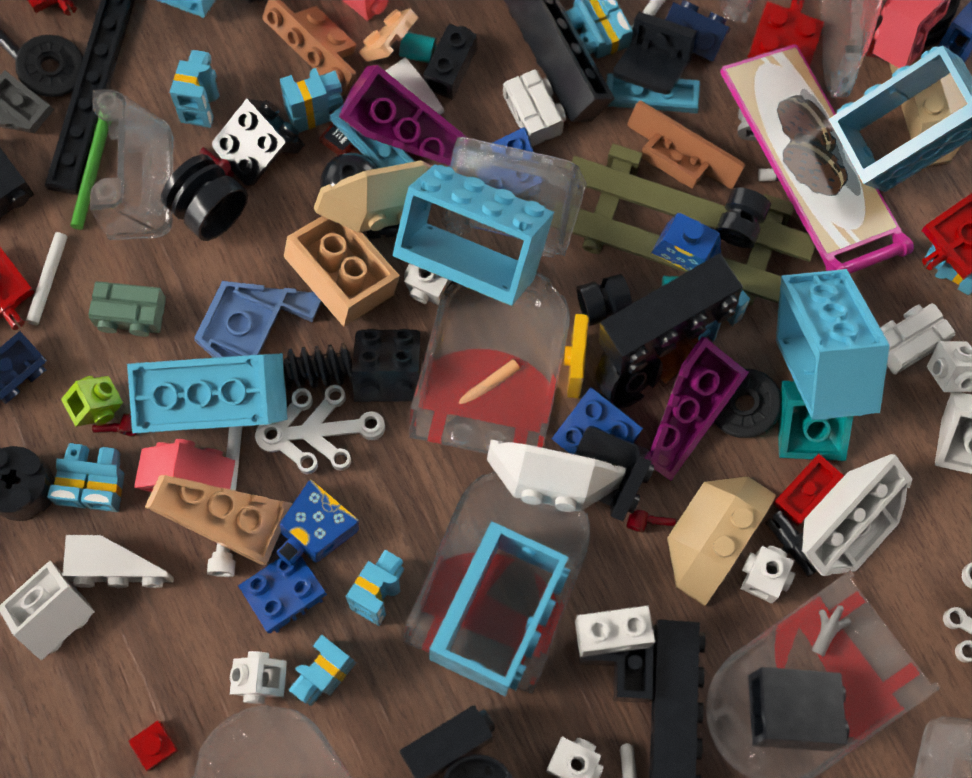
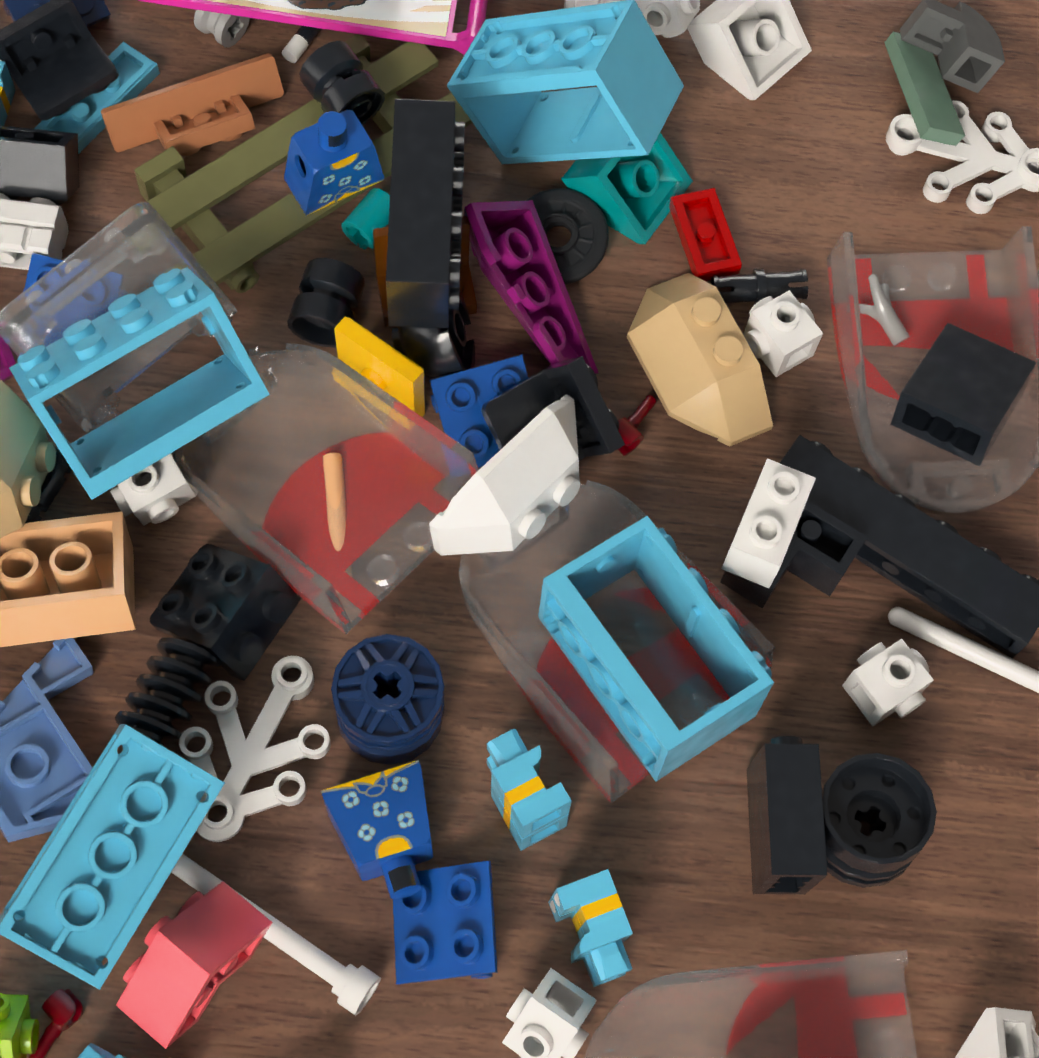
camera: 65 degrees left, 5 degrees down
light nougat wing [145,475,293,565] -> none
white wedge [802,454,912,576] -> none
none -> dark blue wheel [331,634,444,765]

